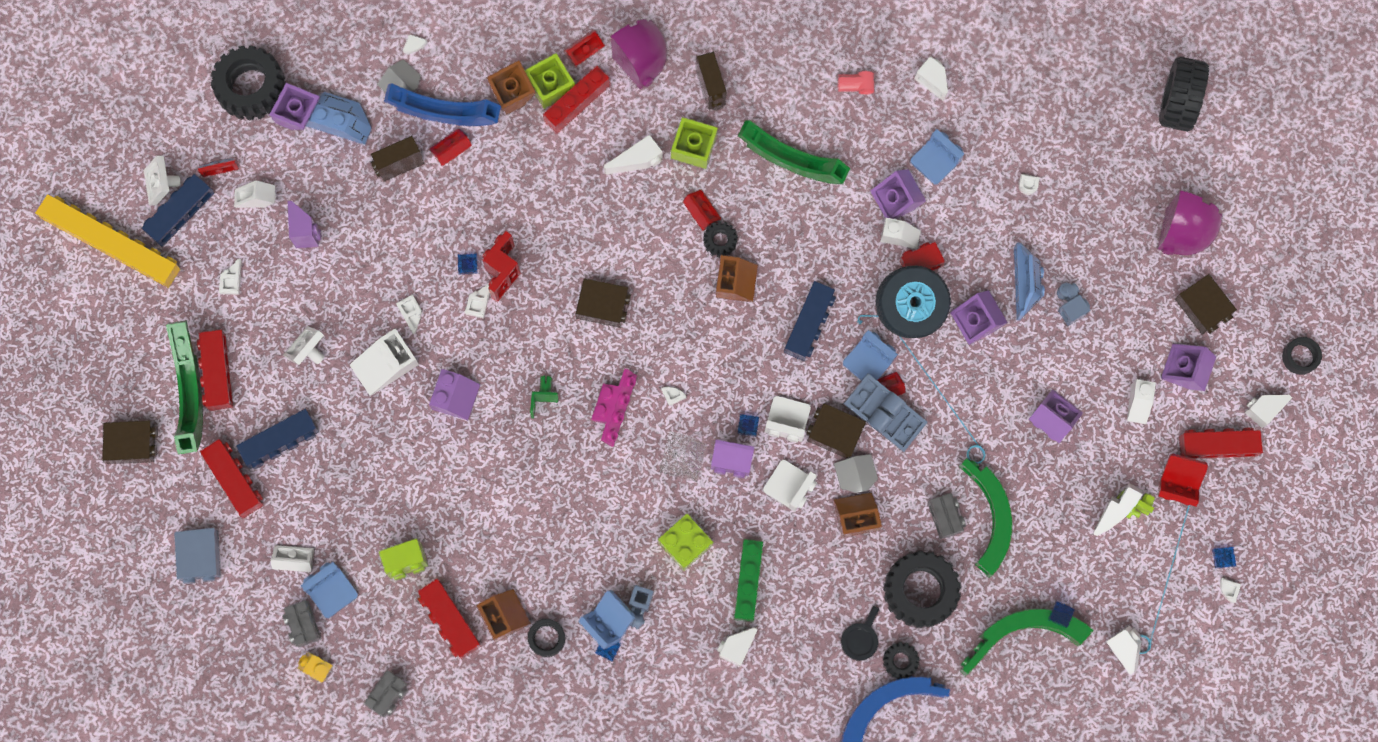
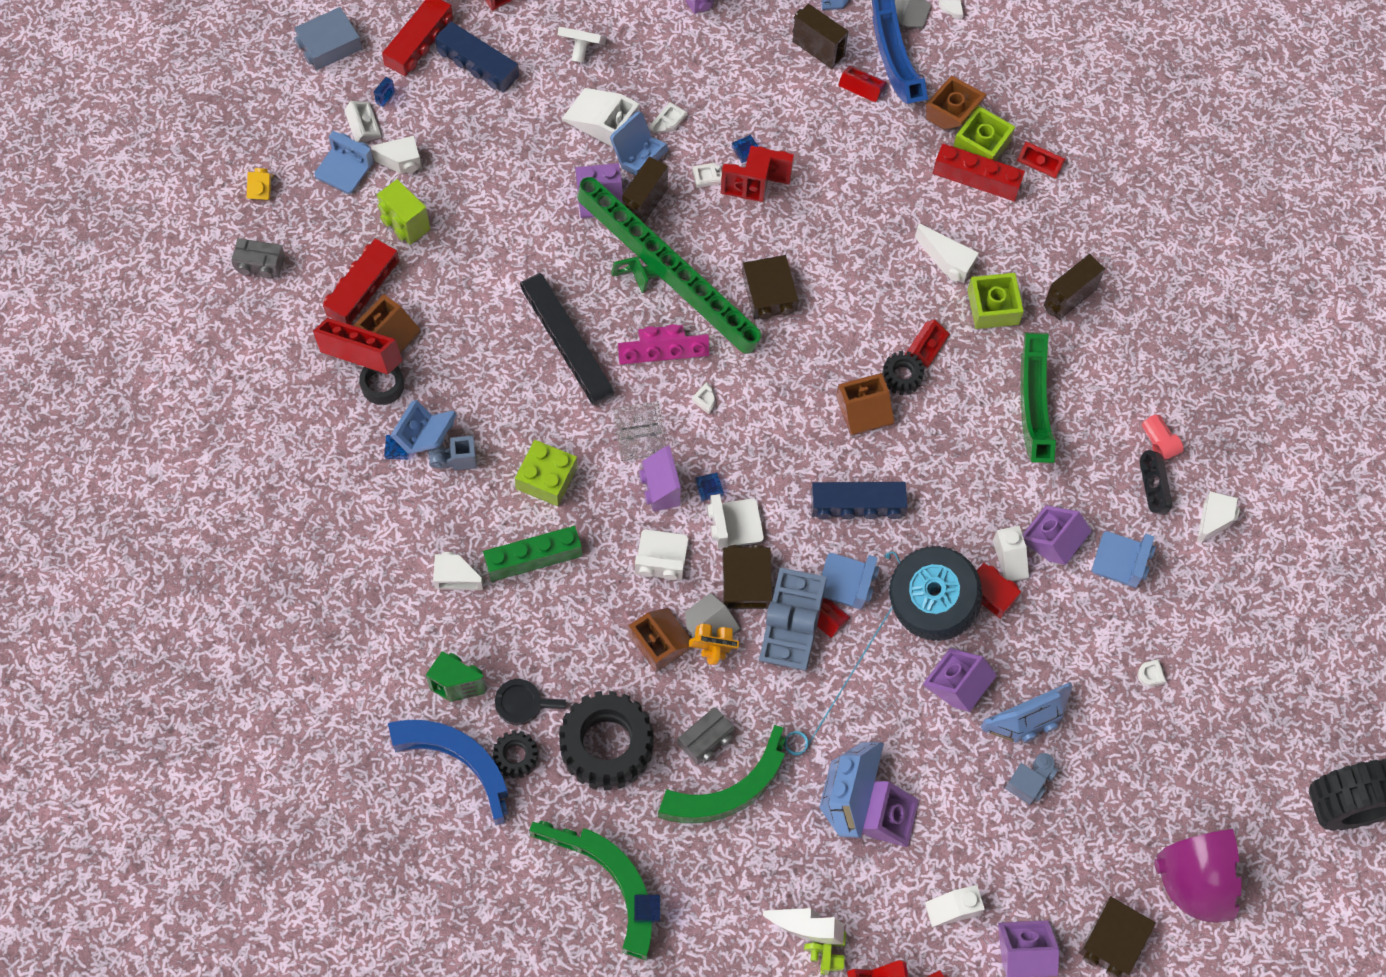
camera: 65 degrees right, 10 degrees down
flat silver brick [282,600,321,648] -> none
magenta brick [610,19,667,89] -> none
none -> red brick [313,318,402,374]
none -> white slope [371,136,422,174]
none -> clear blue tile [373,77,395,107]
none -> green slope [426,651,487,702]
none -> black beam [520,272,614,406]
none -> green beam [577,177,761,354]
none -> medium blue bracket [610,111,669,175]
none -> dark brown brick [622,156,668,223]
none -> light orange hips [689,624,739,665]
none -> medium blue wedge [819,742,884,838]
none -> black beam [1140,450,1172,515]

